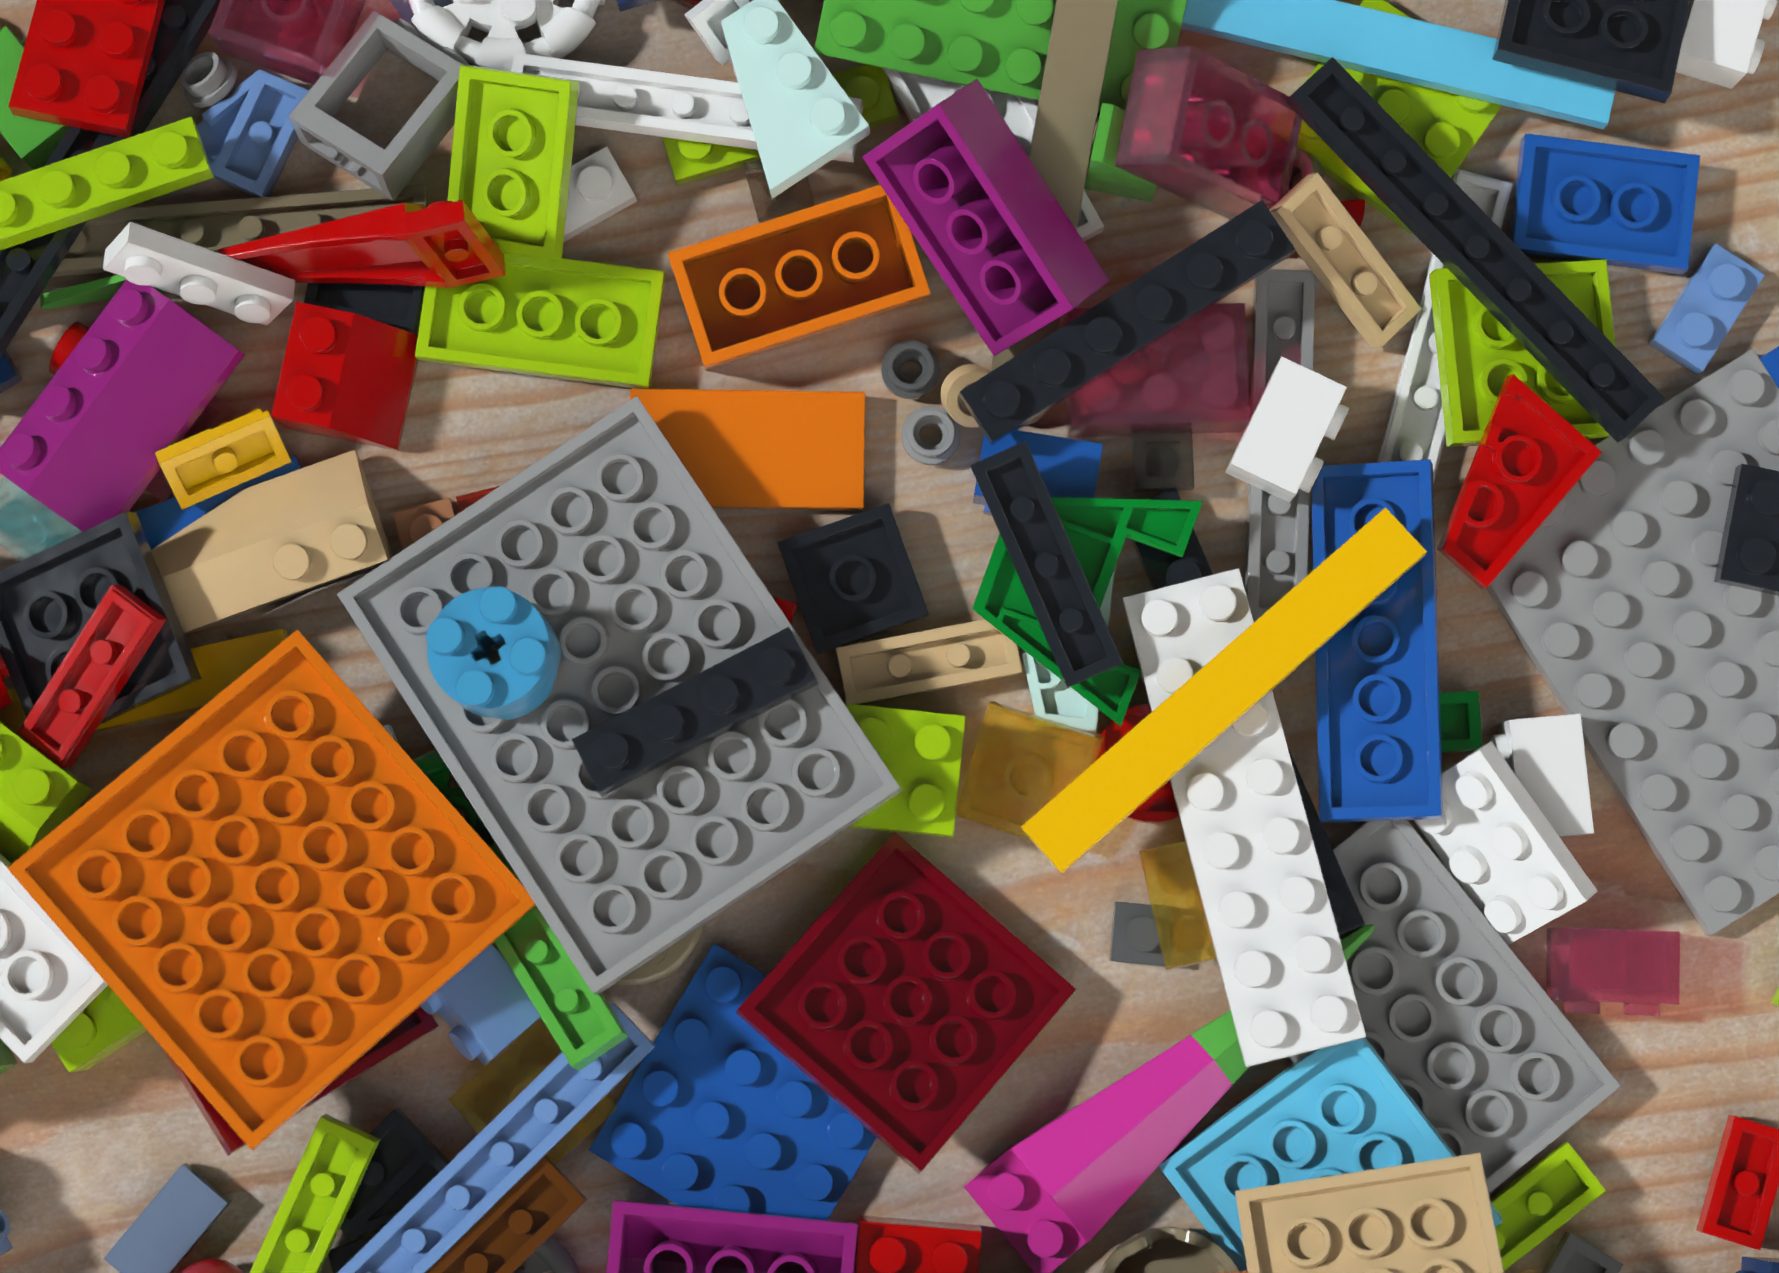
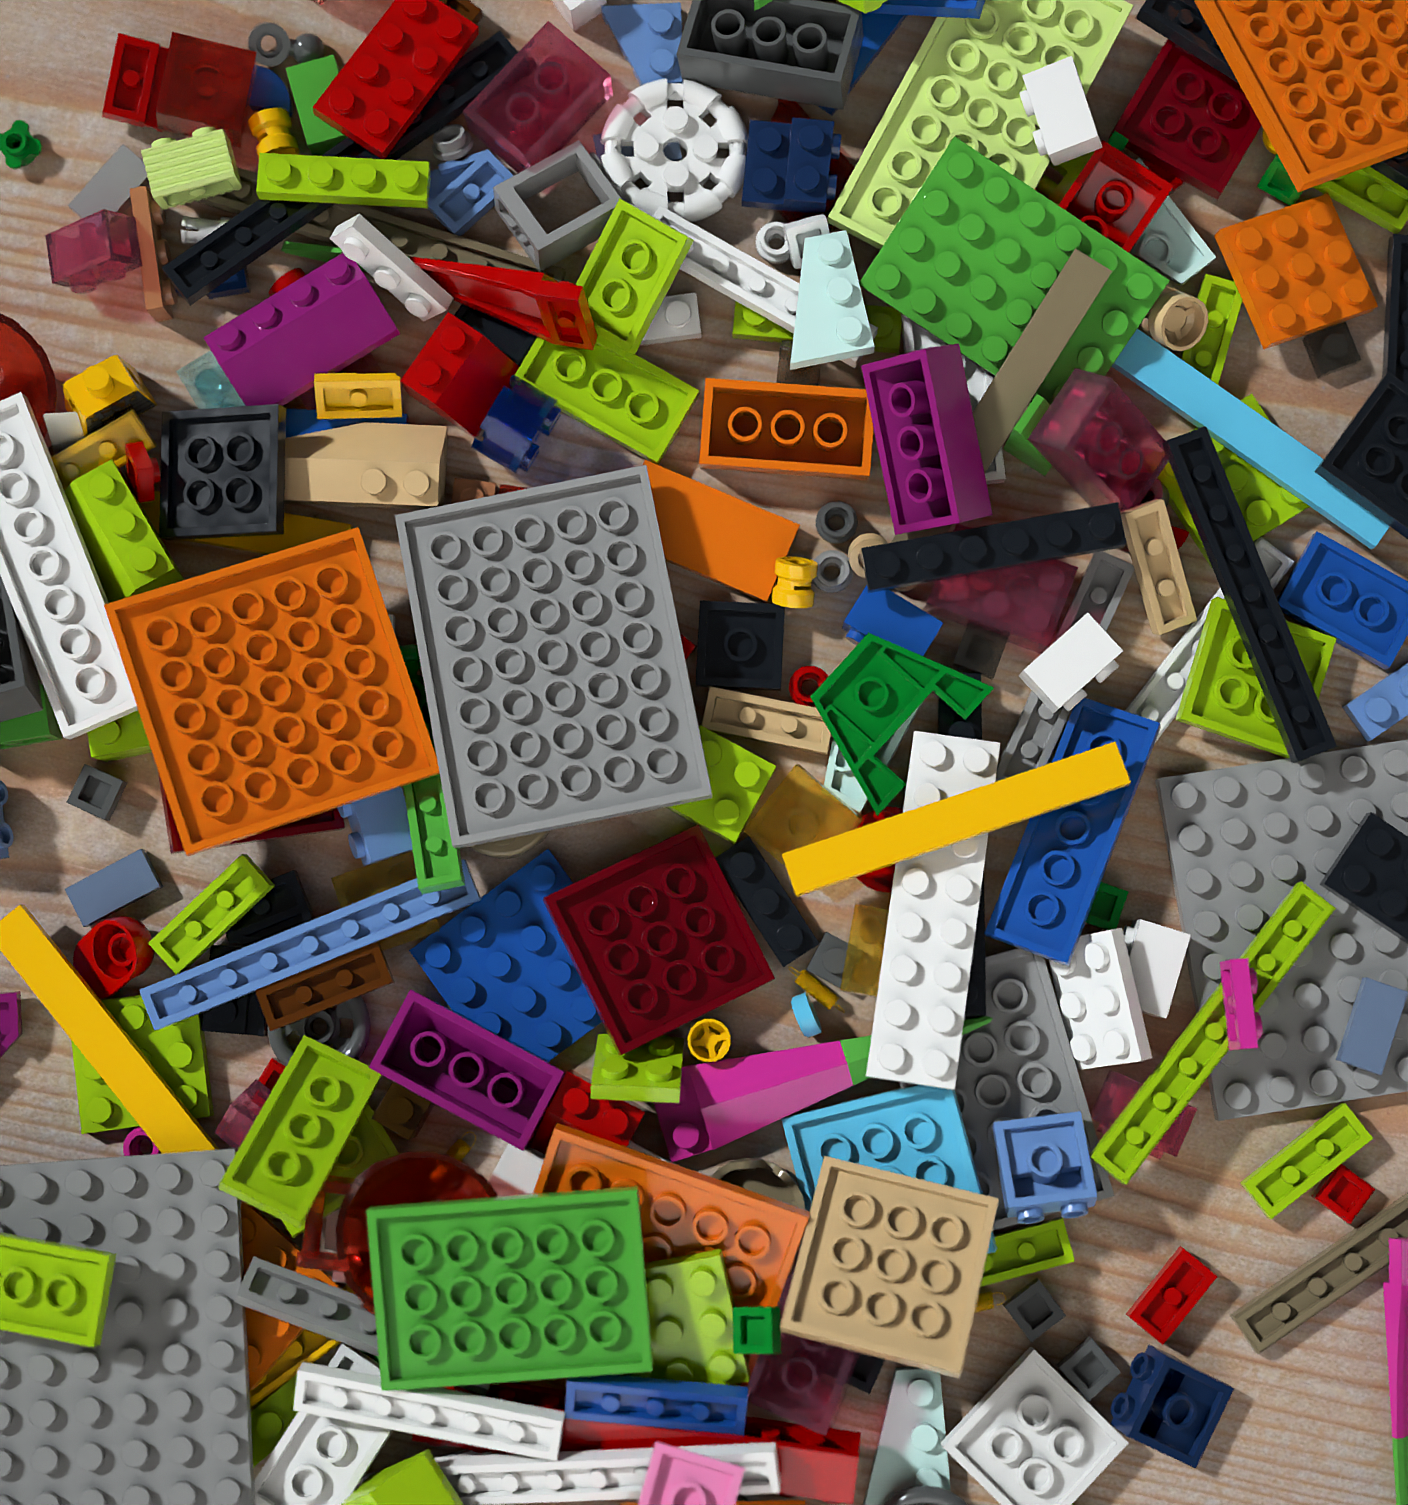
camera: 30 degrees right, 0 degrees up
red tile [17,585,167,768] -> none
white sticker [262,573,368,616] -> none
dark azure brick [426,586,561,720] -> none
black plate [572,627,819,796] -> none
black plate [970,441,1123,688] -> none
red wing [1437,374,1602,589] -> none
none -> dark grey plate [66,764,127,821]
none -> clear blue brick [471,374,562,474]
none -> lime plate [591,1034,684,1103]
none -> yellow wheel [688,1018,731,1062]
none -> black plate [715,836,820,967]
none -> white plate [756,221,791,264]
none -> yellow wheel [772,557,818,608]
none -> yellow piece [788,966,845,1013]
none -> red plate [789,666,829,708]
none -> medium azure tile [791,992,822,1038]
none -> medium blue plate [992,1111,1098,1224]
none -> lime tile [1089,881,1336,1185]
none -> dark pink plate [1220,958,1263,1051]

